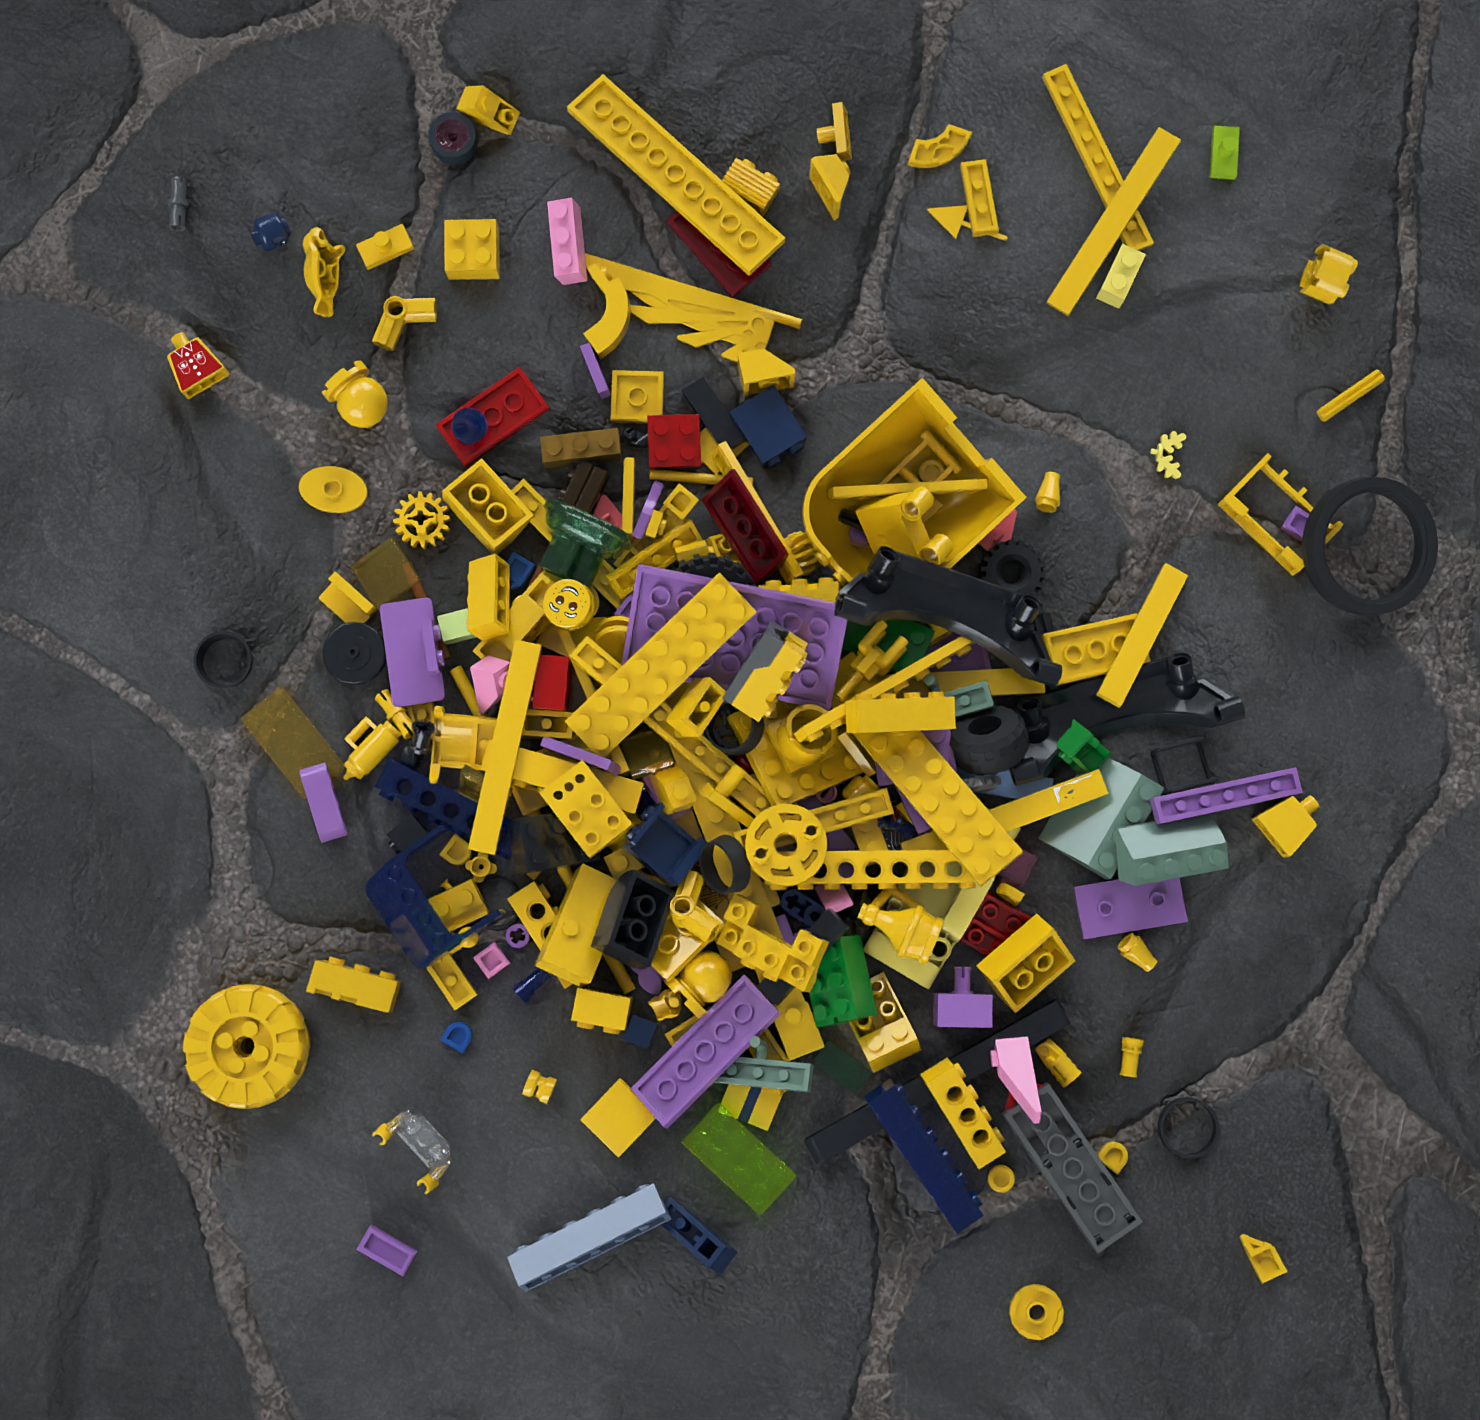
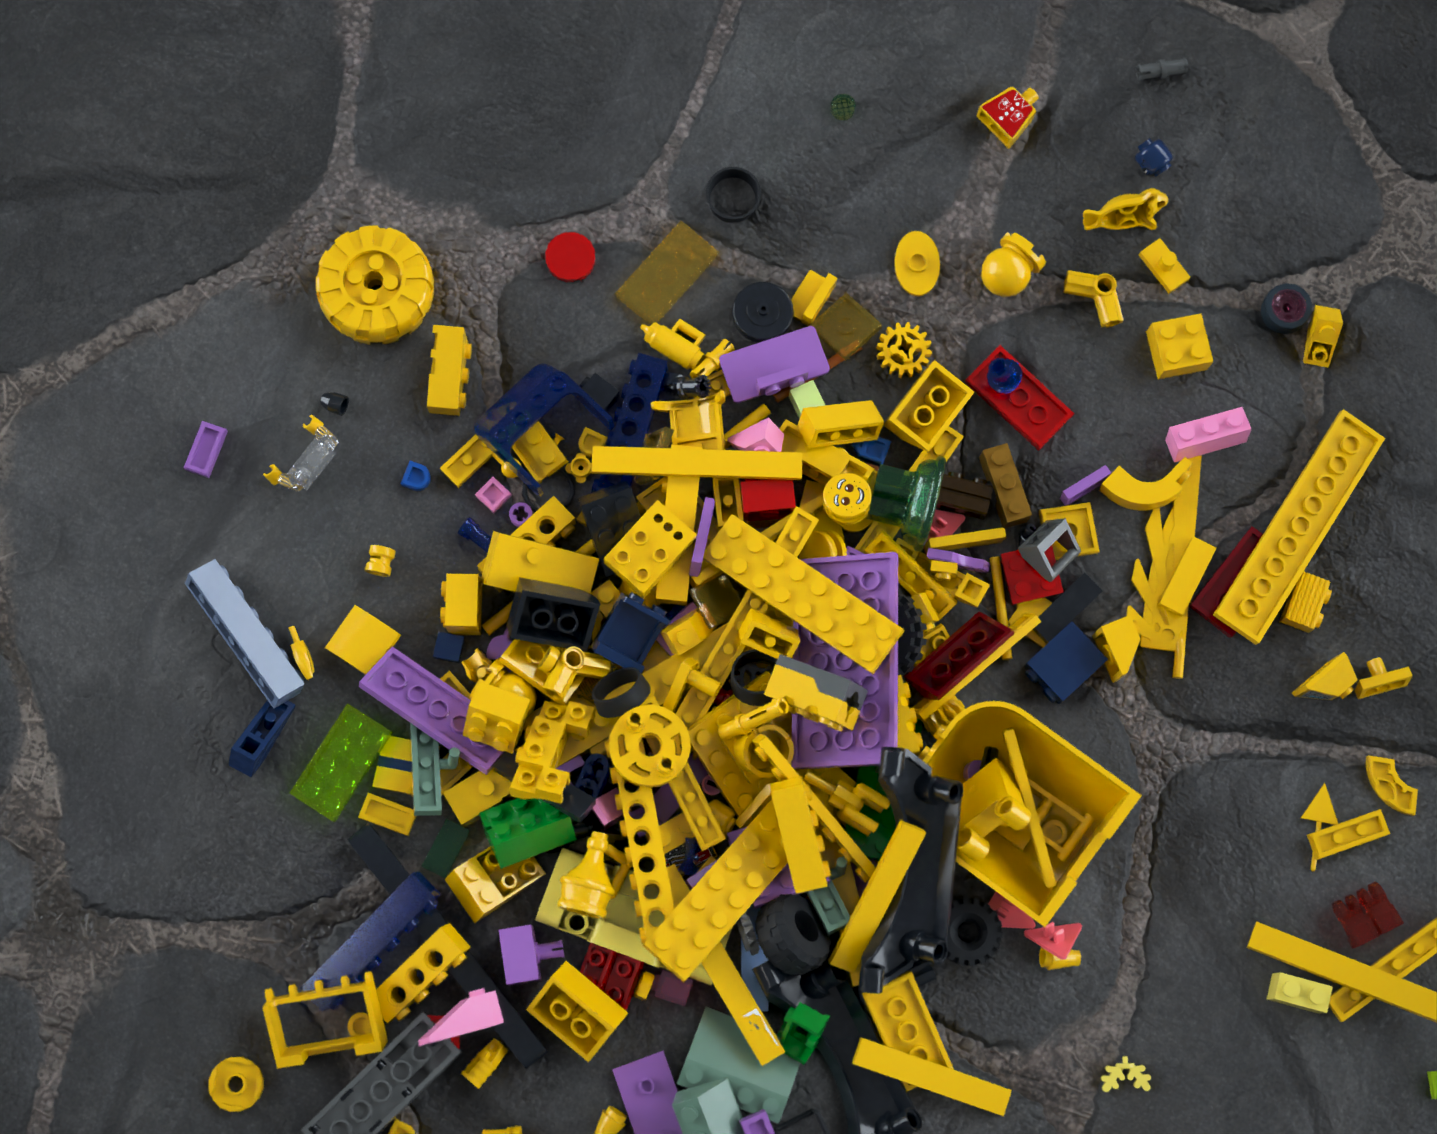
camera: 75 degrees right, 5 degrees down
medium lavender beam [299,763,348,843] -> none
none -> yellow hinge [262,972,388,1069]
none -> yellow hand [289,626,314,680]
none -> black hose [320,392,349,416]
none -> yellow tile [358,793,416,837]
none -> yellow brick [462,681,530,754]
none -> yellow tile [538,646,560,673]
none -> red tile [545,232,596,282]
none -> yellow pin [718,698,789,740]
none -> yellow tile [828,820,926,973]
none -> clear green tile [830,94,856,120]
none -> dark grey tile [1018,518,1081,582]
none -> coral piece [1024,922,1082,960]
none -> yellow tile [1158,536,1216,617]
none -> clear red legs [1332,881,1404,949]

